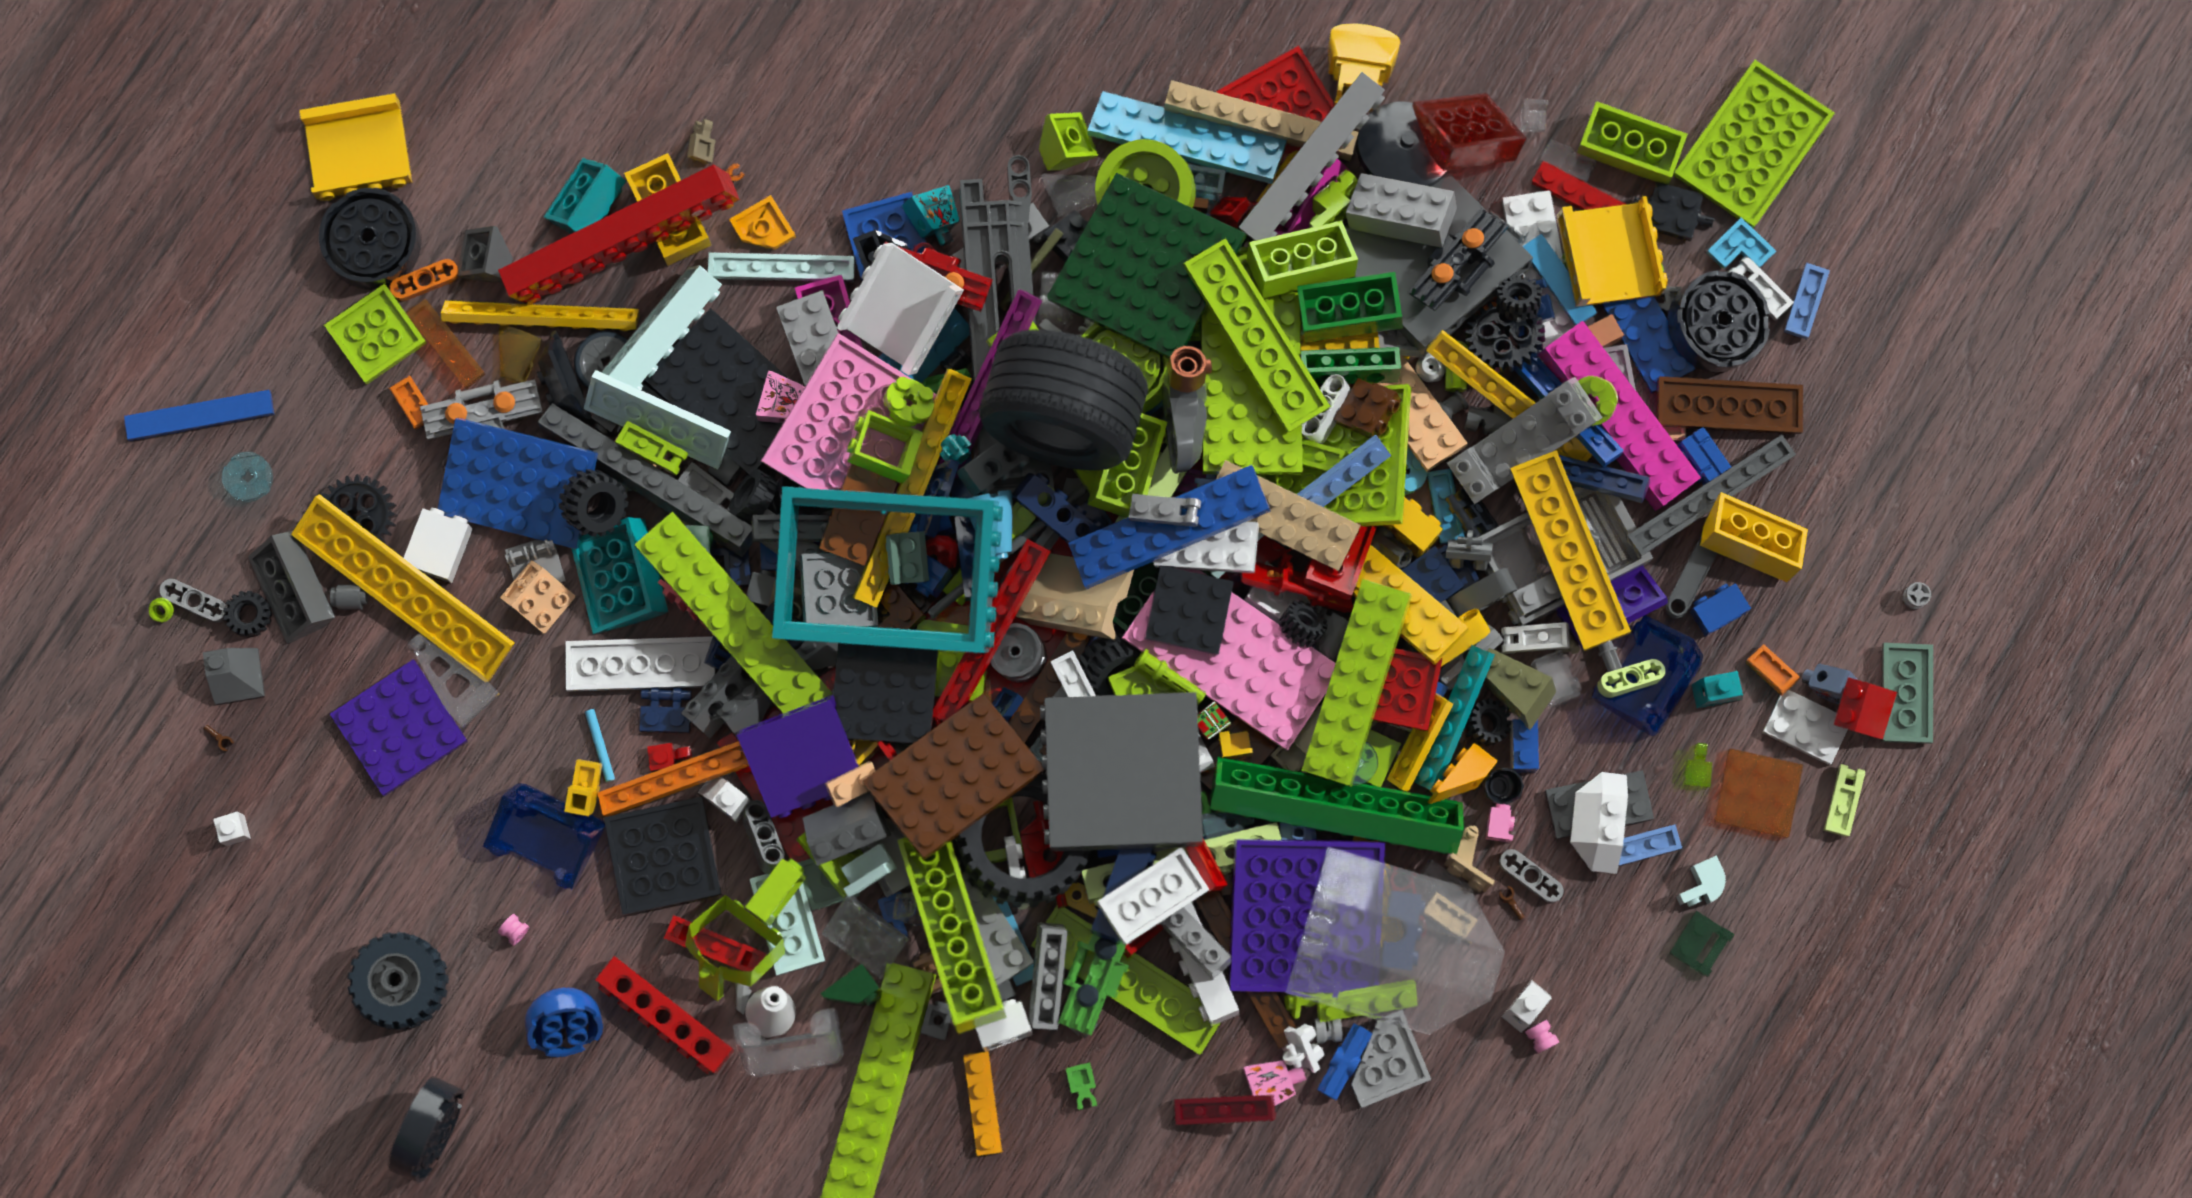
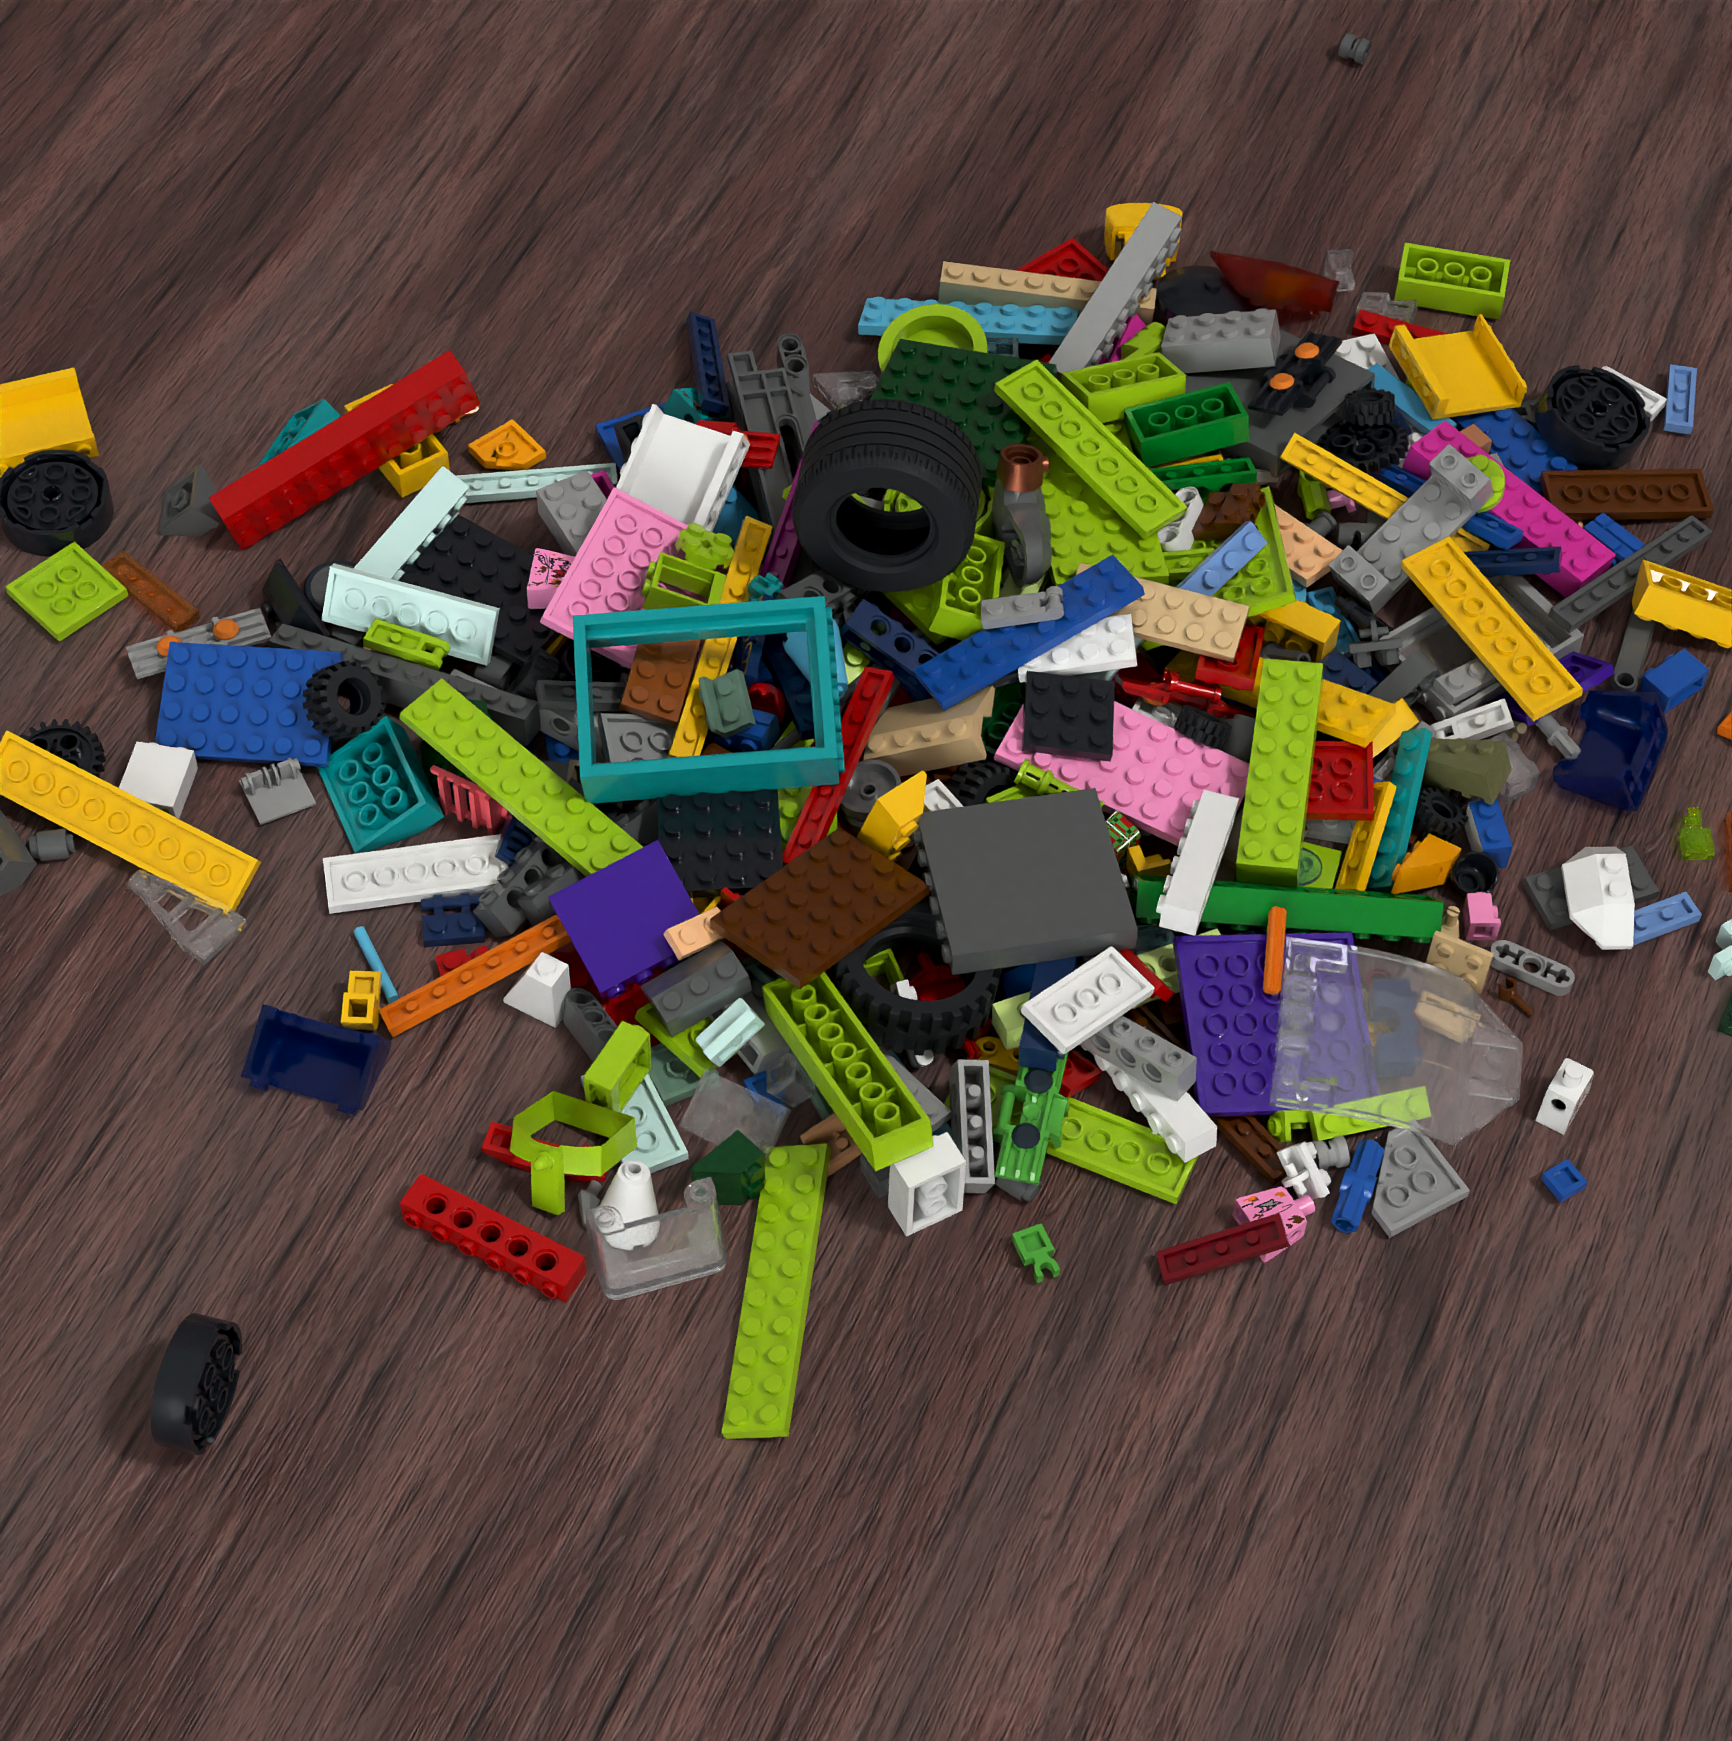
camera: 10 degrees left, 25 degrees down
dark purple plate [330,659,468,797] -> none
black wheel [347,932,449,1030] -> none
orange plate [389,376,429,430] -> none
orange beam [390,259,459,301] -> none
yellow plate [441,301,639,331] -> none
bright pink wheel [498,914,530,946] -> none
clear yellow slope [499,325,542,384] -> none
light nougat bracket [500,560,575,633] -> none
blue cylinder [525,987,603,1057] -> none
black plate [604,797,722,916] -> none
dark grey brick [921,1001,952,1041] -> none
light orange plate [964,1052,1002,1156] -> none
lime slope [1039,113,1098,171] -> none
white plate [1416,353,1445,382] -> none
bright pink wheel [1525,1020,1559,1054] -> none
yellowish green beam [1597,659,1665,698] -> none
black plate [1633,182,1715,241] -> none
lime plate [1673,60,1835,229] -> none
teal torso [1691,671,1743,709] -> none
medium azure plate [1707,218,1776,270] -> none
none -> dark blue plate [686,311,730,415]
none -> yellow slope [856,771,927,862]
none -> white brick [1156,790,1239,936]
none -> orange axle [1263,906,1287,995]
none -> blue plate [1541,1159,1588,1203]

